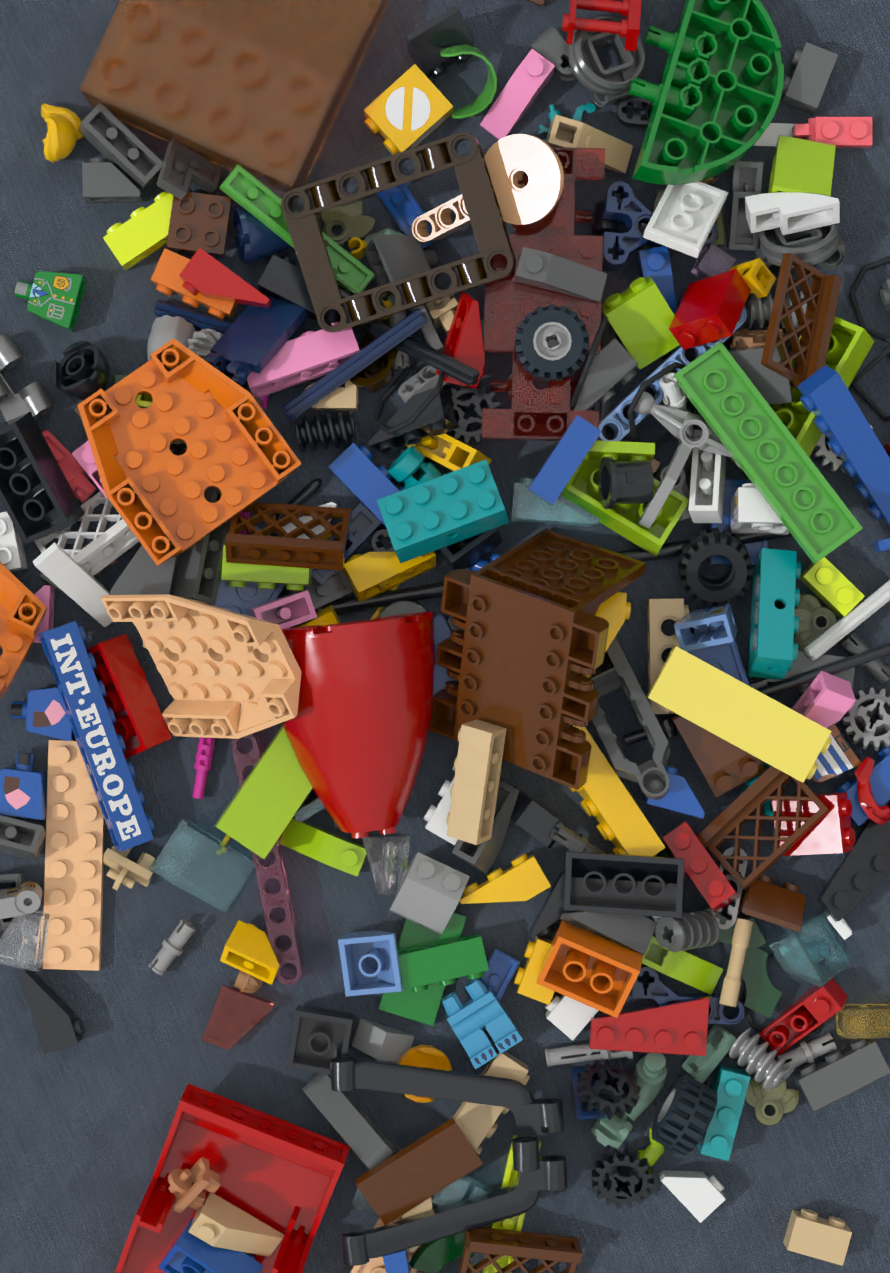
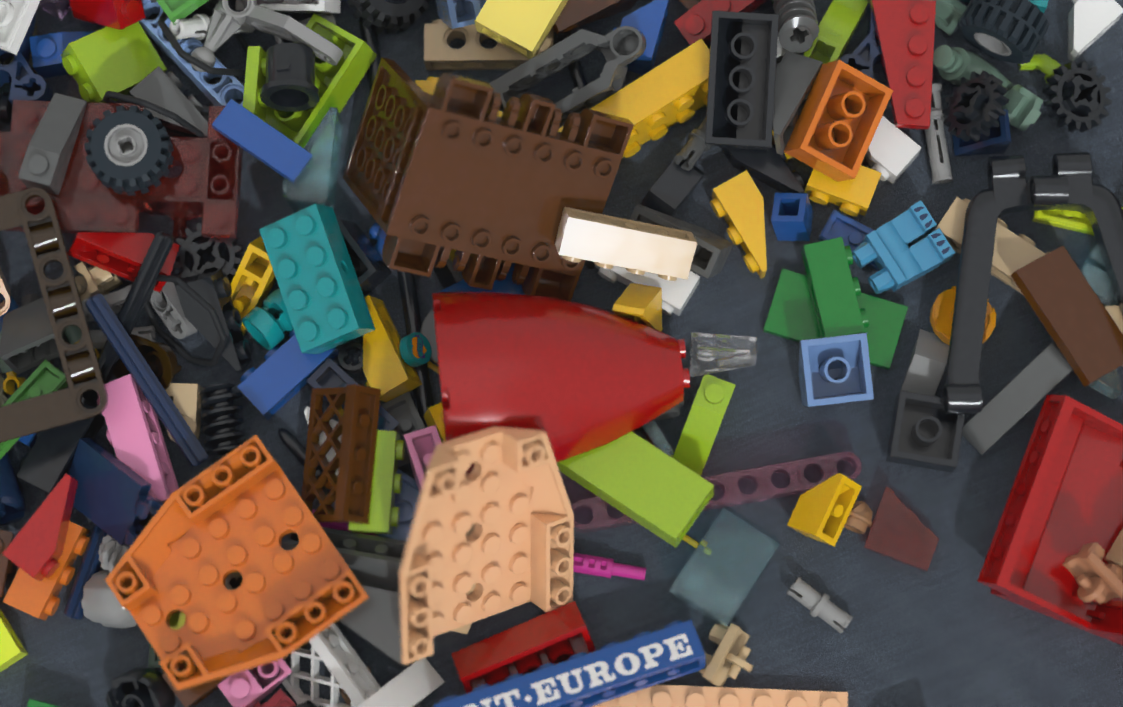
camera: 80 degrees left, 10 degrees down
light grey slope [389,852,470,935] -> none
none -> teal tile [399,332,432,367]
none -> yellow slope [612,283,662,332]
none -> blue brick [771,193,814,241]

